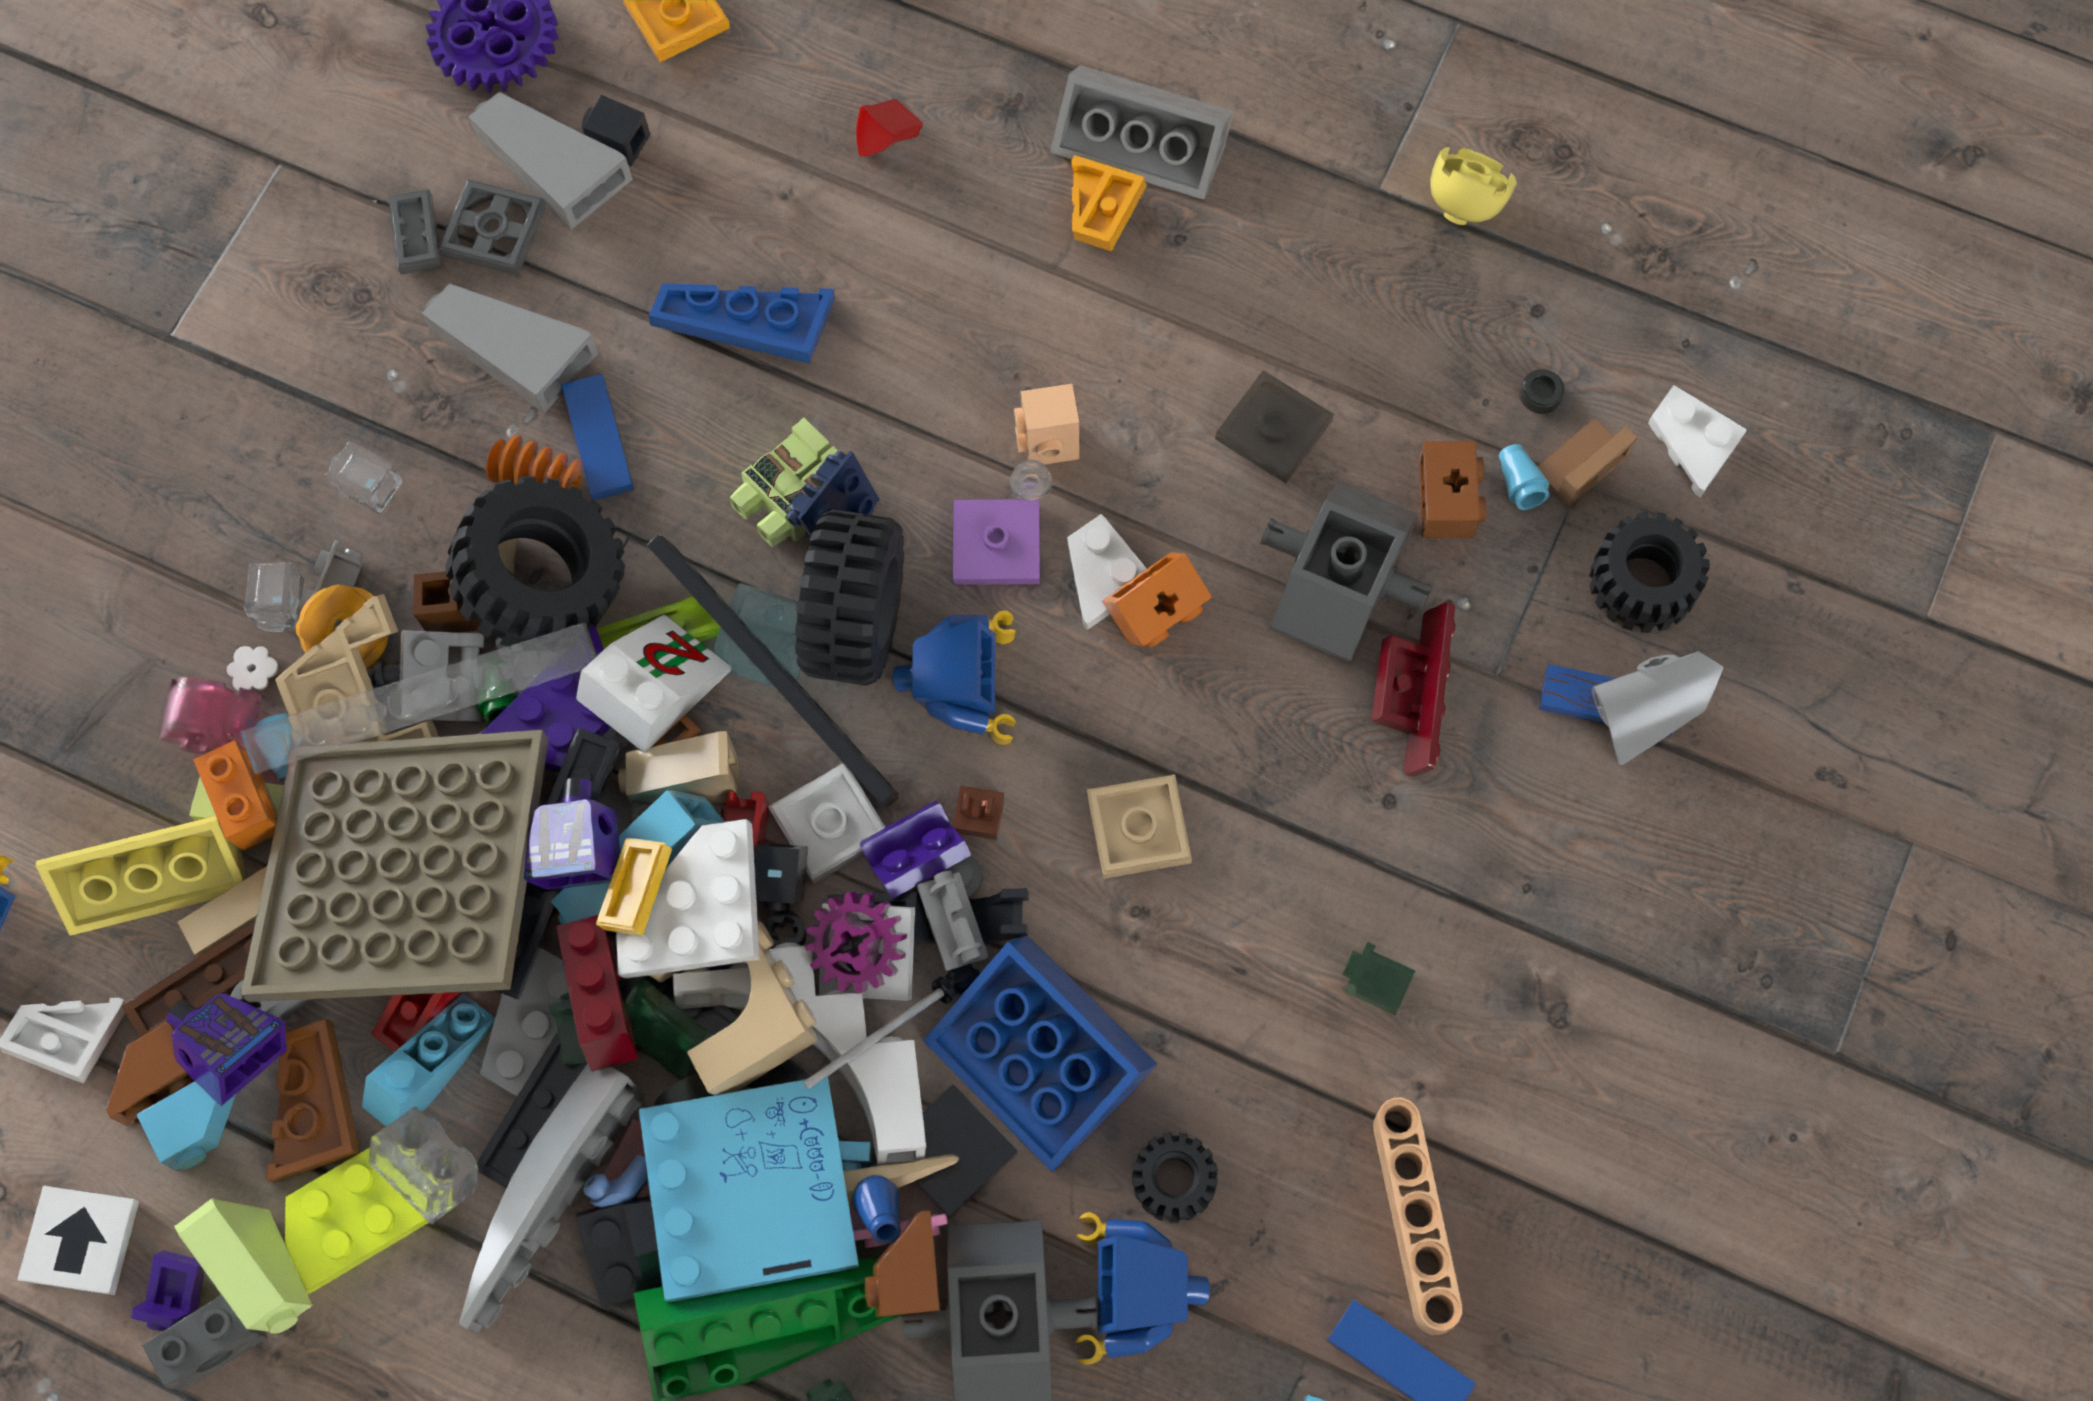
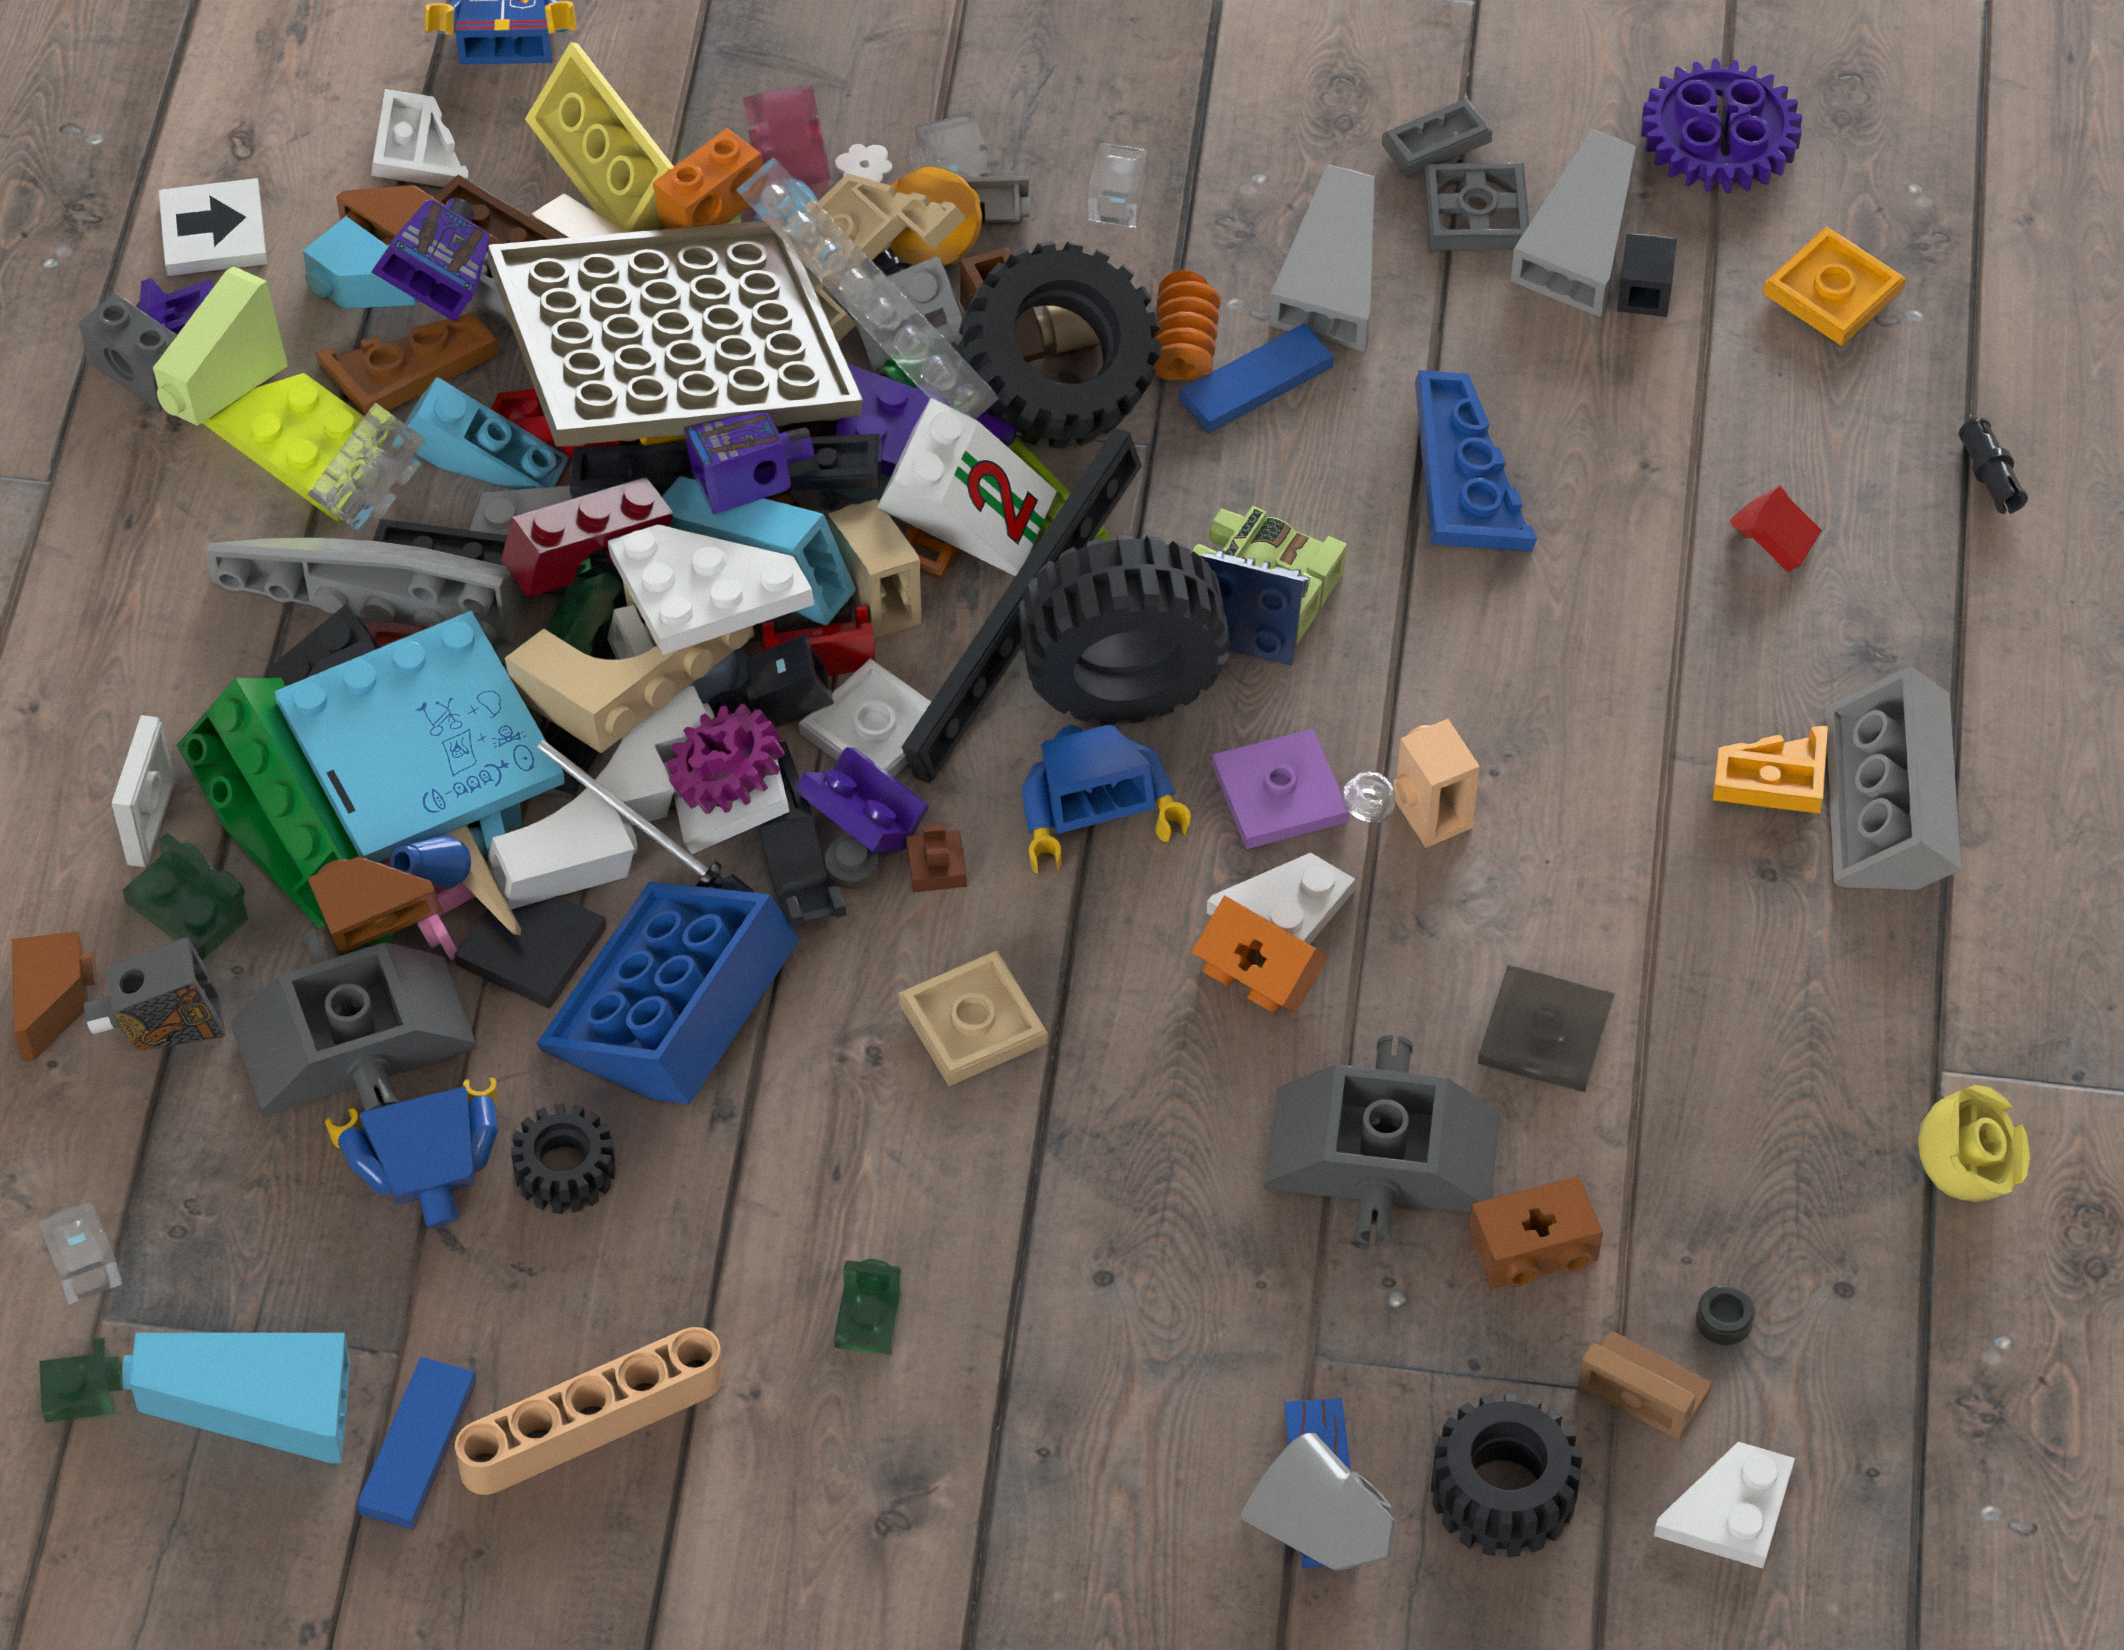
camera: 70 degrees right, 15 degrees down
medium blue arm [583,1155,648,1208] -> none
yellow tile [596,838,672,936] -> none
light grey hinge [916,870,989,971] -> none
dark red bracket [1371,602,1456,777] -> none
medium azure cone [1498,444,1549,510] -> none

